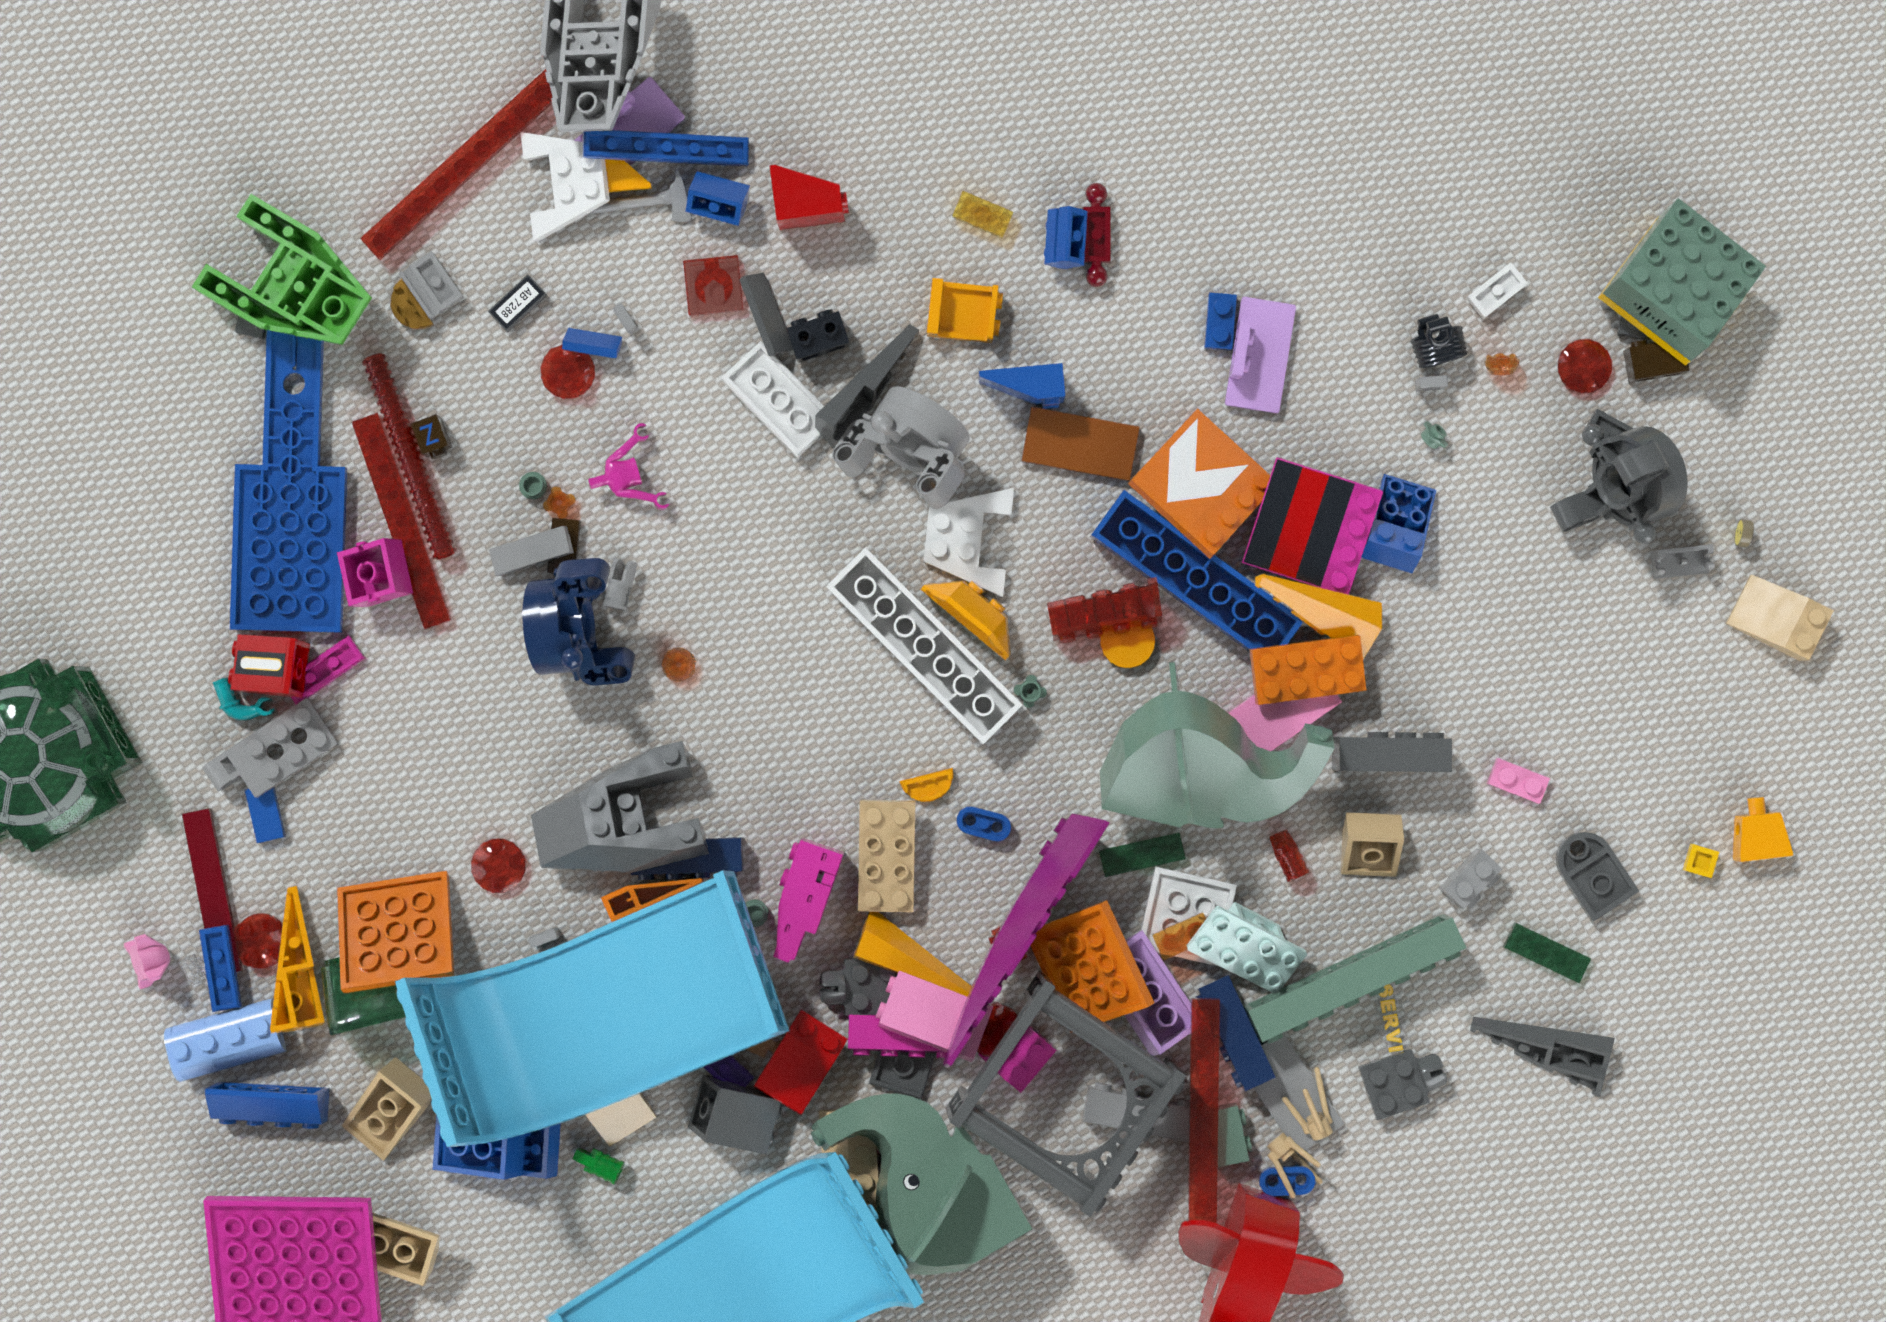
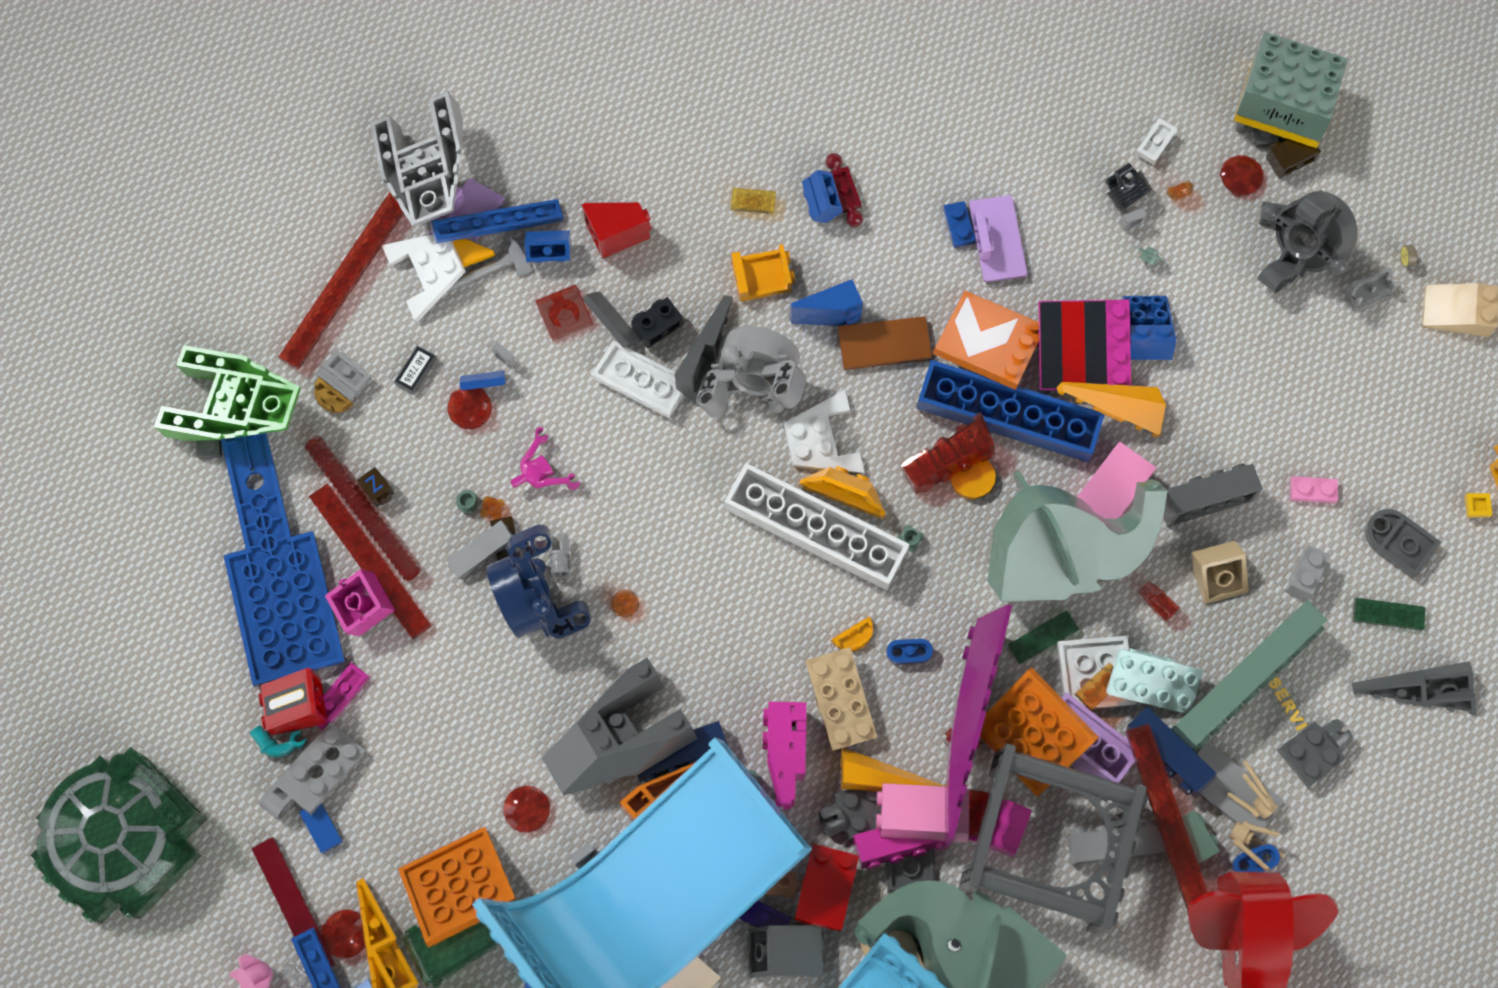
camera: 20 degrees left, 15 degrees down
orange plate [1249,635,1366,705] -> none

